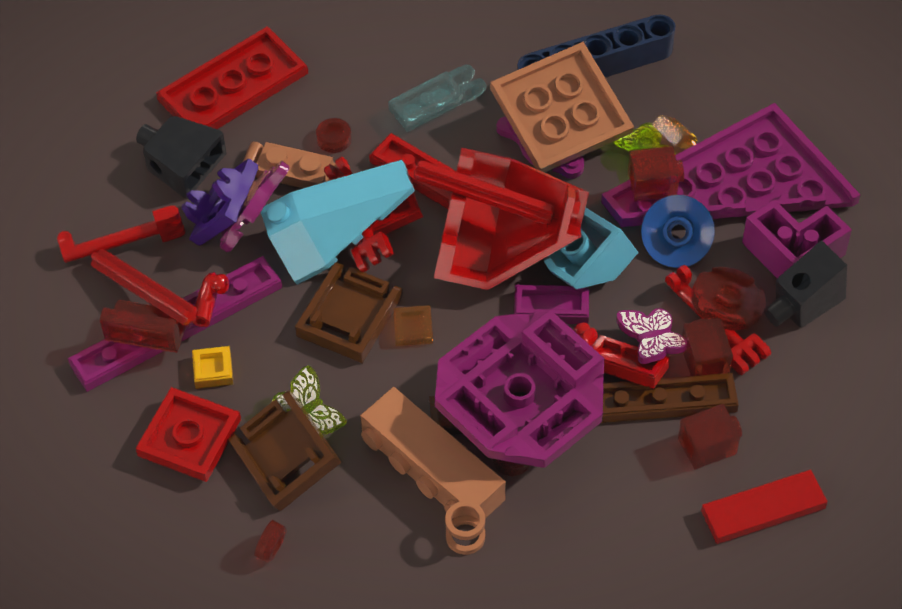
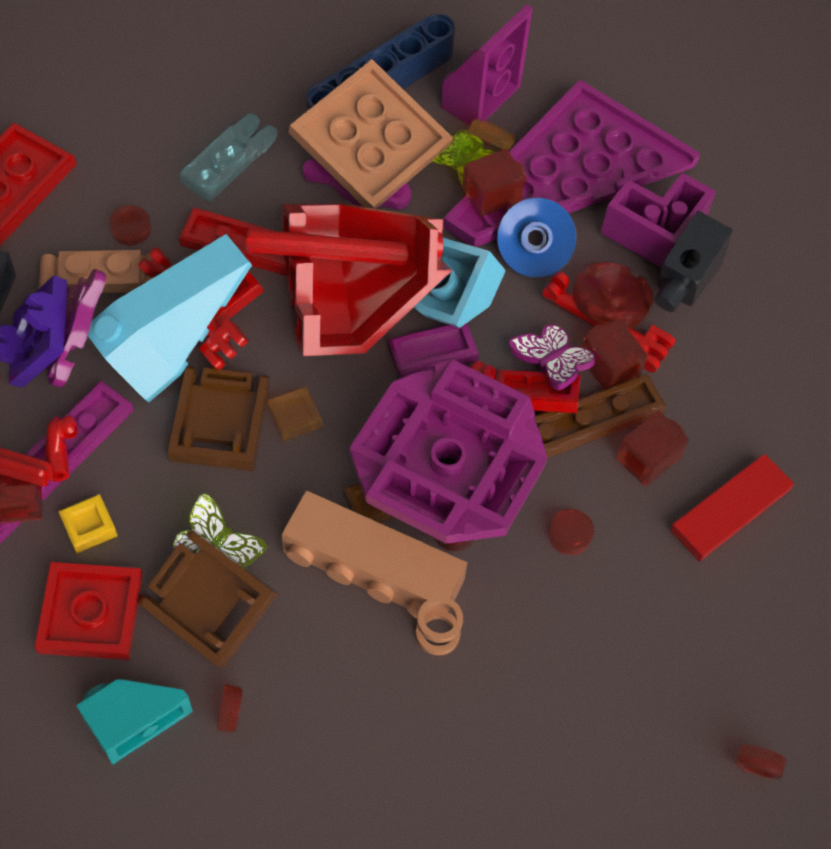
camera: 25 degrees left, 5 degrees up
none -> teal slope [76,679,193,765]
none -> magenta slope [441,4,533,130]
none -> clear red tile [549,509,594,555]

